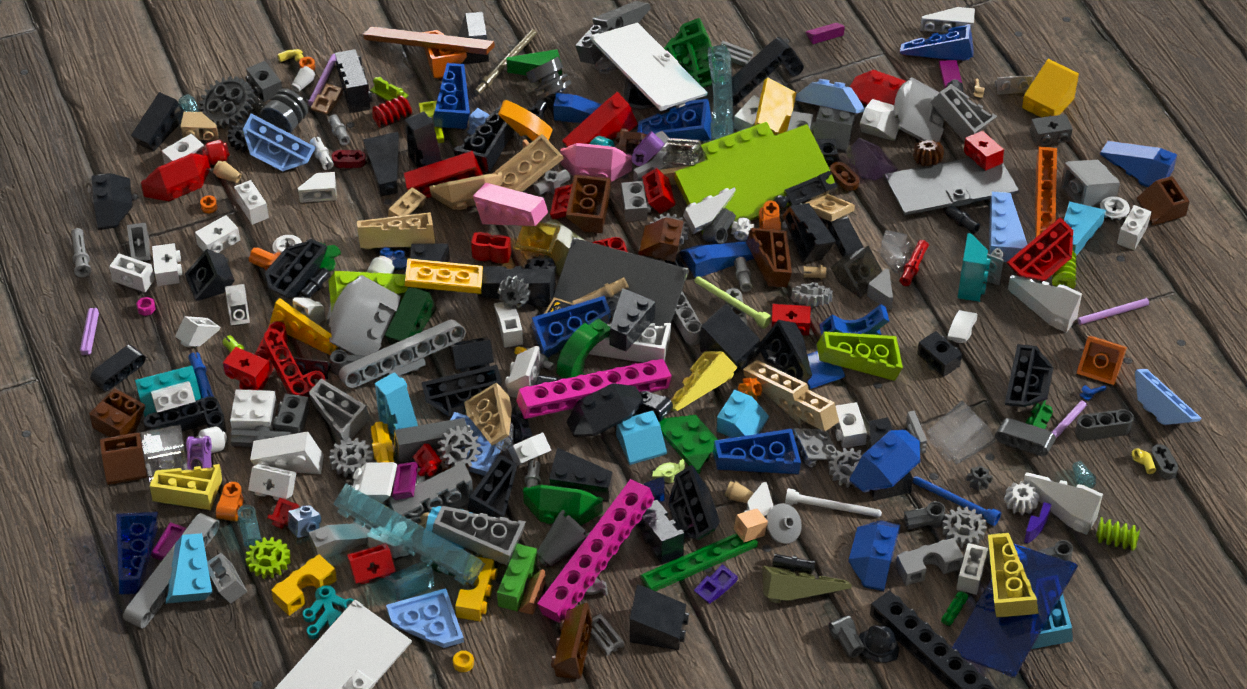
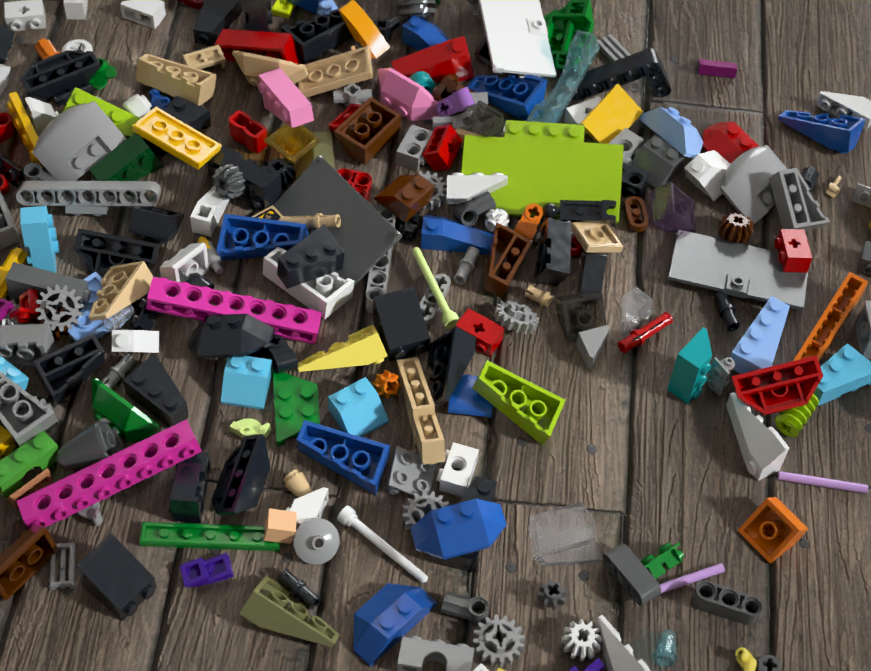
camera: 25 degrees right, 5 degrees up
green arch [556,318,610,379] -> none
clear blue slope [644,477,665,501] -> none
blue arch [819,304,889,336] -> none
light grey tile [906,411,927,454] -> none
blue piece [913,476,1001,526] -> none
black brick [917,331,962,377] -> none
magenta tile [939,60,962,89] -> none
white slope [947,310,977,343] -> none
black wedge [1005,344,1053,407] -> none
blue hand [1079,385,1106,401] -> none
light blue wedge [1135,369,1202,425] -> none

